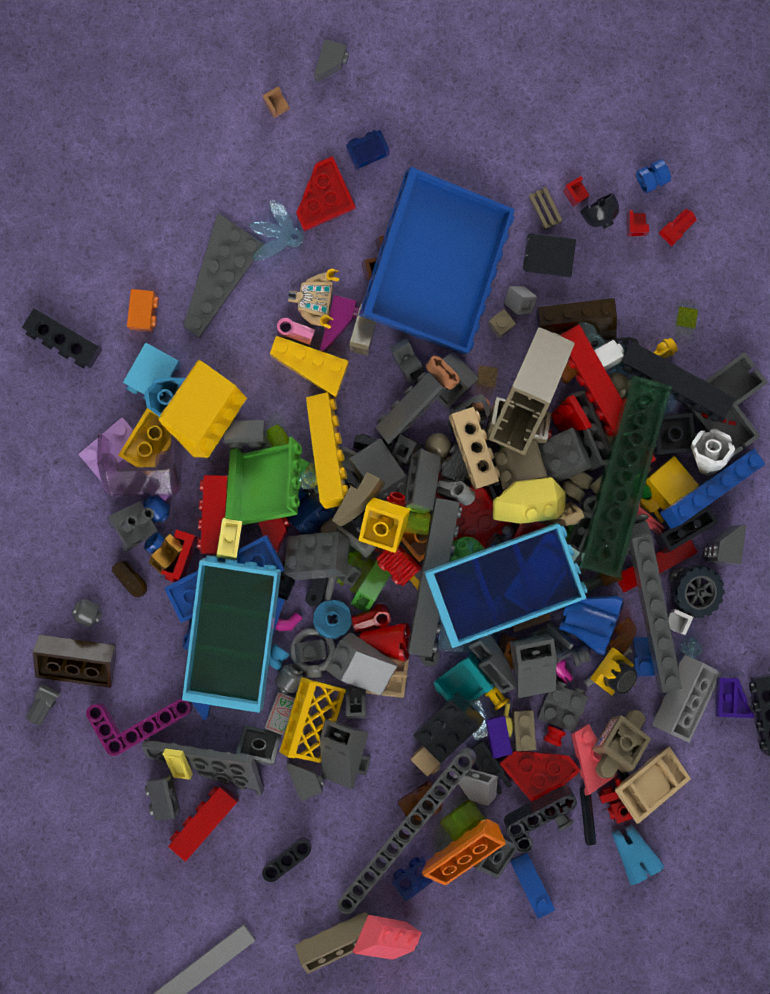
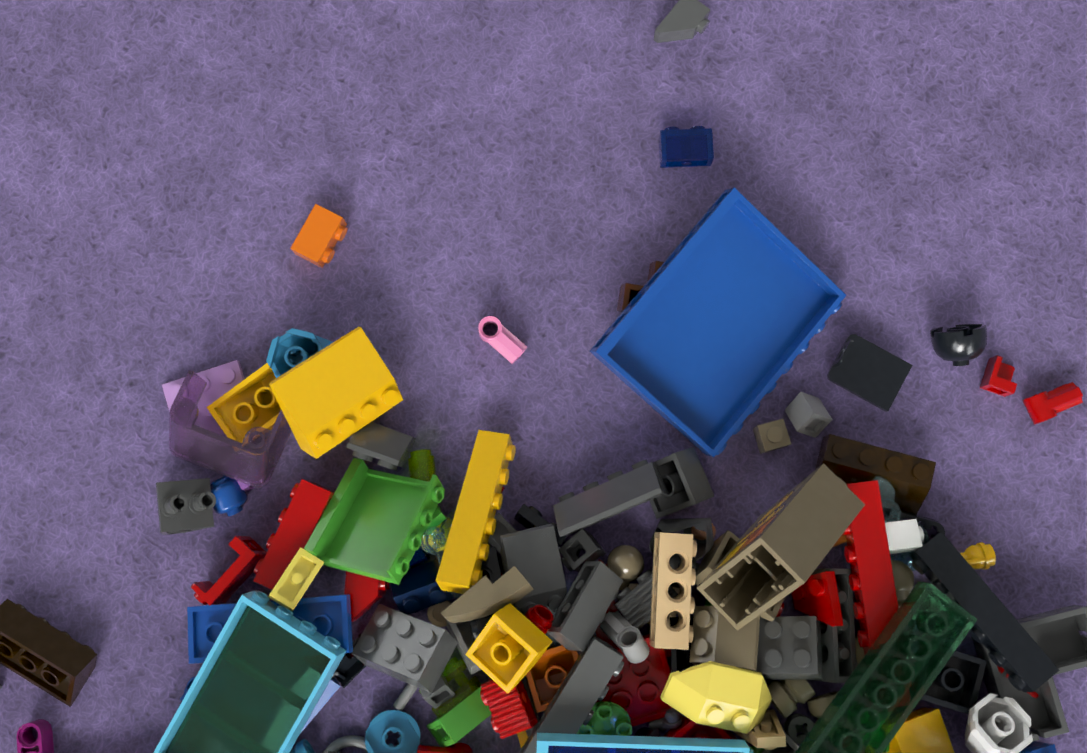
camera: 25 degrees right, 5 degrees down
black brick [22,308,102,369] -> none
dark grey head [71,599,102,627] -> none
dark brown arm [112,561,147,598] -> none
medium azure panel [123,343,181,400] -> none
blue piece [144,532,164,554] -> none
pearl gold brick [148,534,183,575] -> none
dark grey wing [183,213,265,338] -> none
clear light blue plant [249,200,304,261] -> none
medium nougat panel [263,86,290,118] -> none
yellow wedge [270,336,349,400] -> none
dark pink arm [275,612,302,631] -> none
torso [288,269,339,329] -> none
red plate [296,156,356,232] -> none
black leg [305,578,328,606] -> none
magenta slope [320,295,359,352] -> none
dark tan slope [349,304,377,356] -> none
dark grey brick [390,338,425,385] -> none
clear neon green brick [404,513,430,536] -> none
nougat beam [426,356,460,389] -> none
clear yellow tile [476,365,498,388] -> none
black tile [485,532,502,549] -> none
dark tan tile [528,187,562,230] -> none
red panel [563,176,590,207] -> none
blue wheel [636,159,671,193] -> none
clear neon green tile [676,306,698,329] -> none

